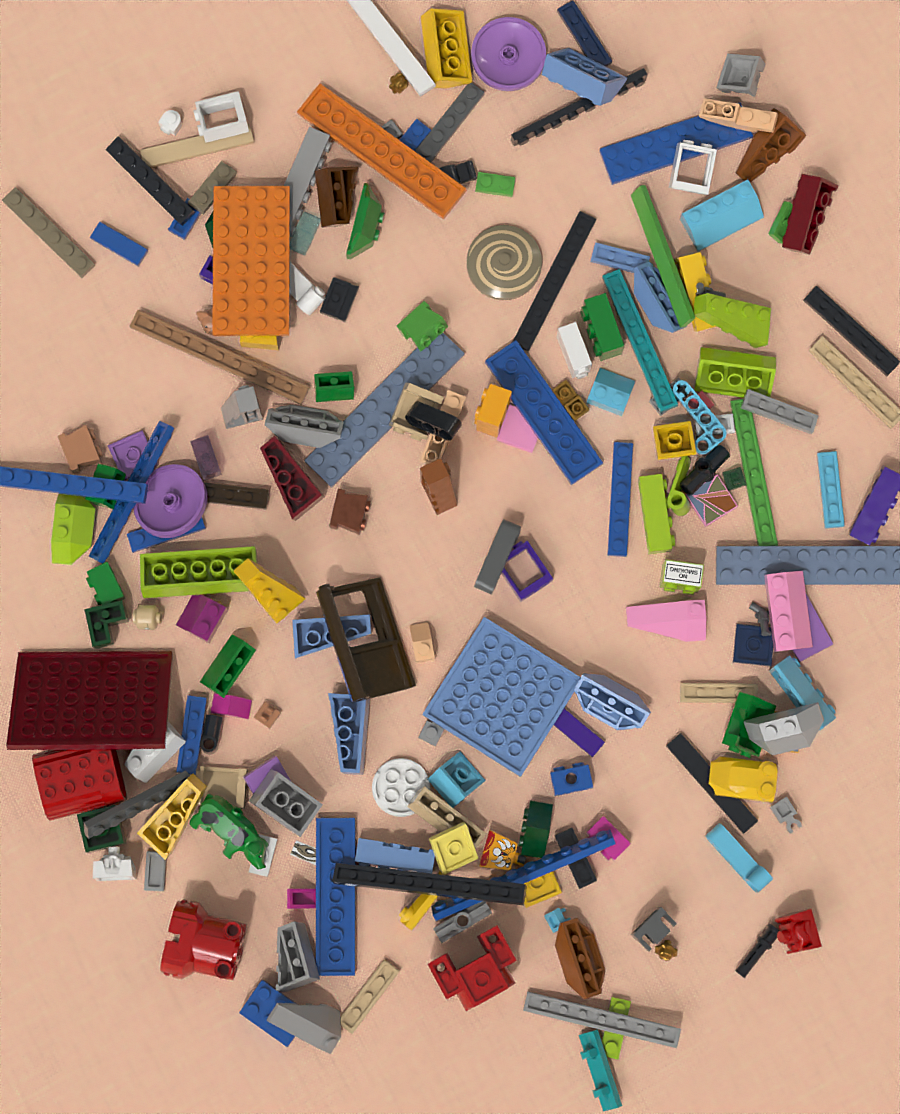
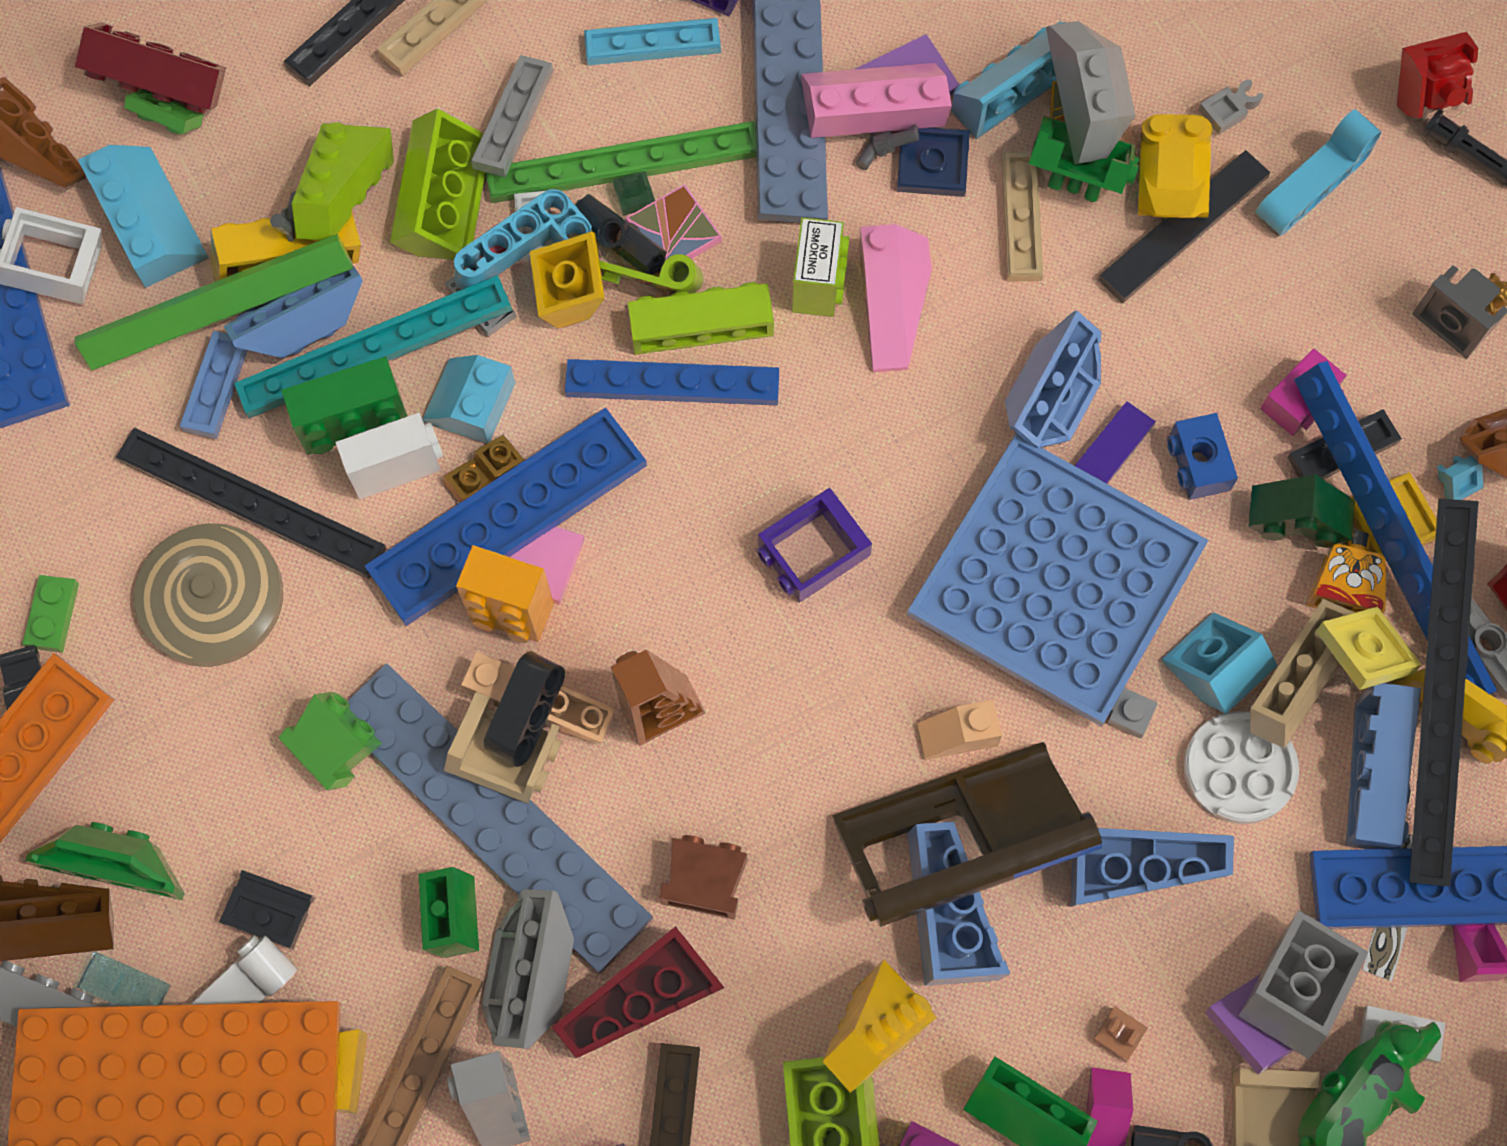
camera: 90 degrees left, 10 degrees down
dark grey beam [474,519,521,595] -> none

